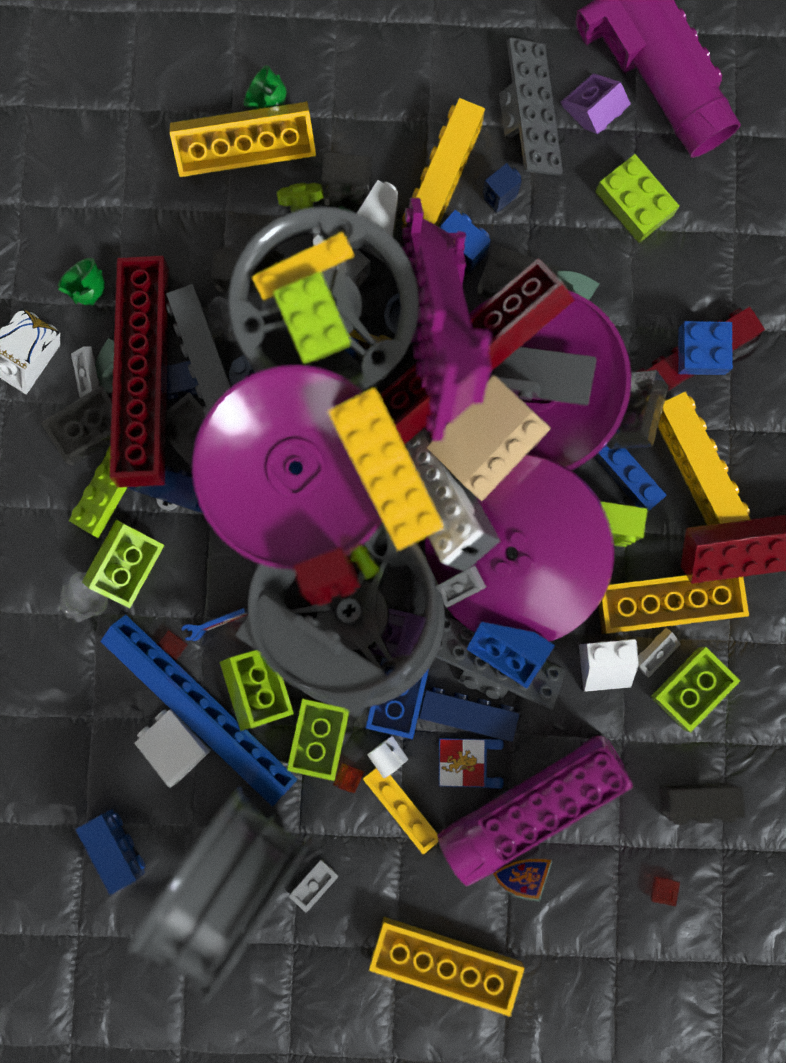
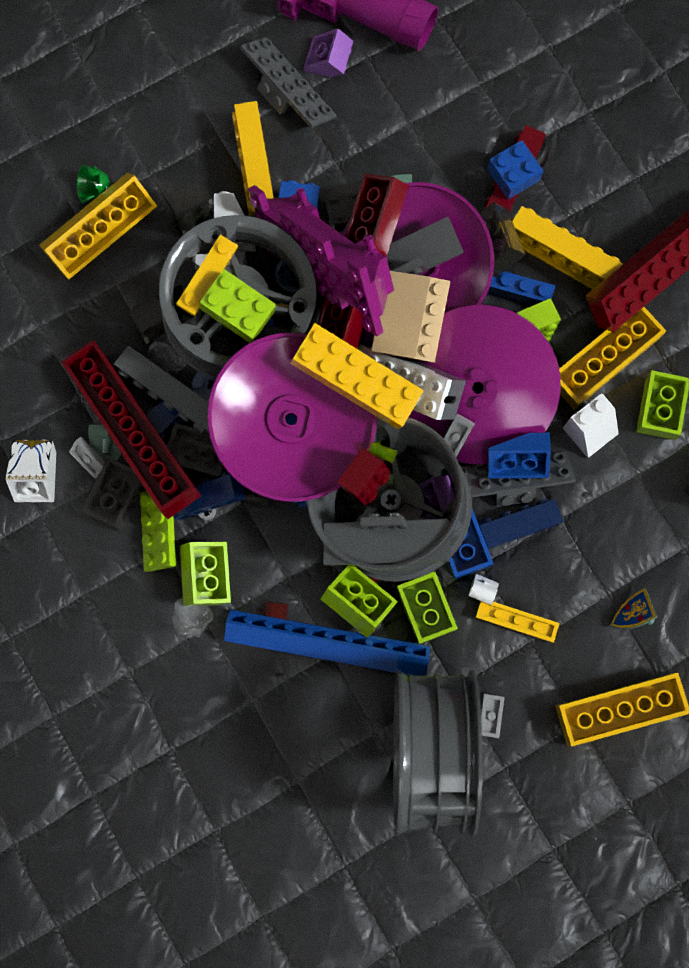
camera: 30 degrees left, 5 degrees down
green helmet [57,257,105,305] -> none
blue brick [75,809,145,895] -> none
white slope [135,709,212,788] -> none
blue flag [181,608,249,641] -> none
lime plant [277,183,323,213] -> none
clear red plate [333,763,364,794] -> none
magenta piece [437,735,633,886] -> none
flag [439,738,503,788] -> none
dark blue brick [482,163,522,214] -> none
lime brick [595,154,680,243] -> none
light grey plate [638,628,681,678] -> none

